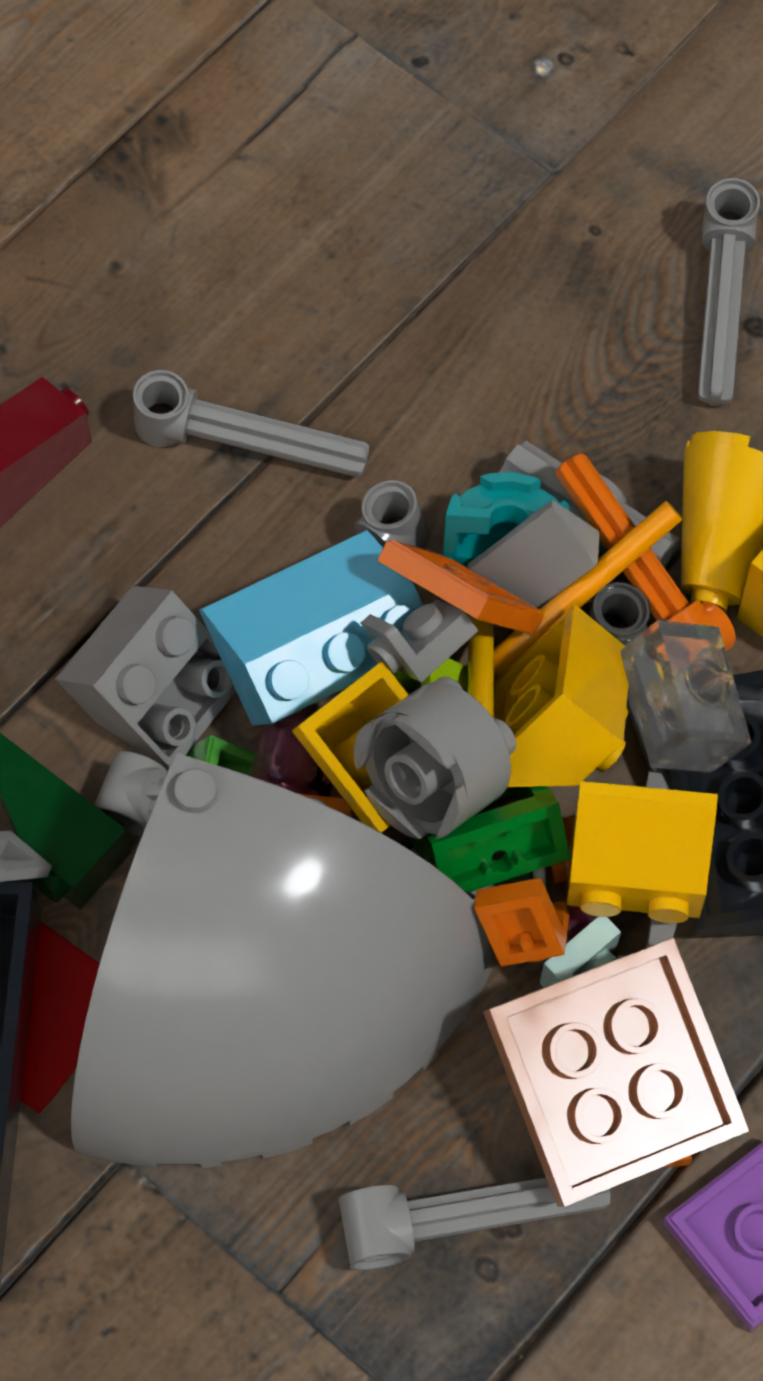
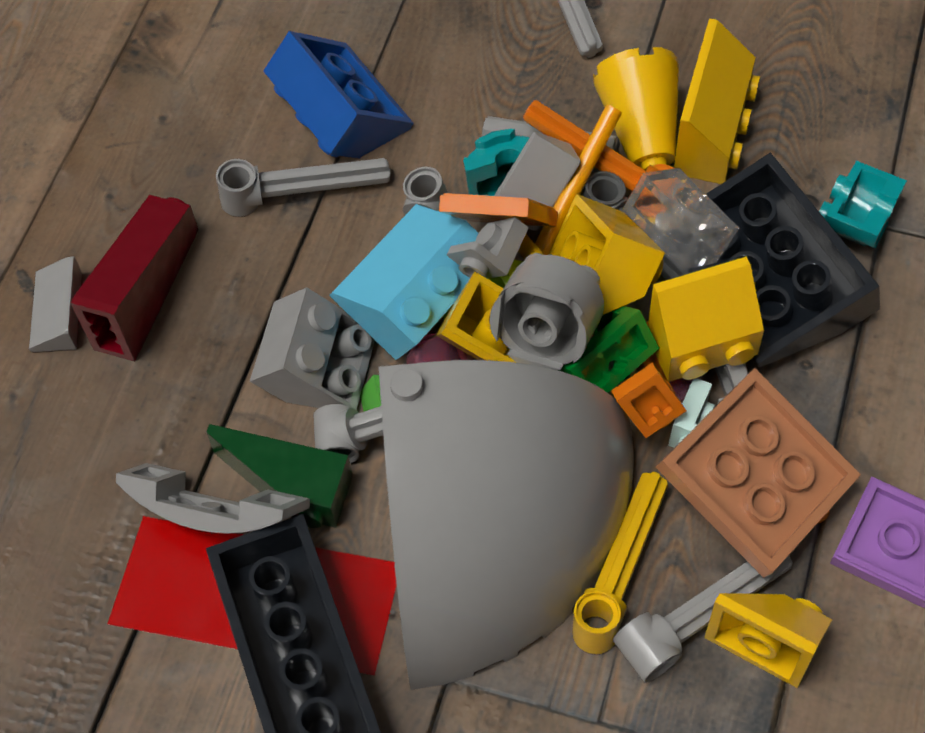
camera: 20 degrees left, 5 degrees down
none -> blue slope [263,31,414,158]
none -> yellow axle [572,471,668,654]
none -> yellow slope [704,593,832,688]

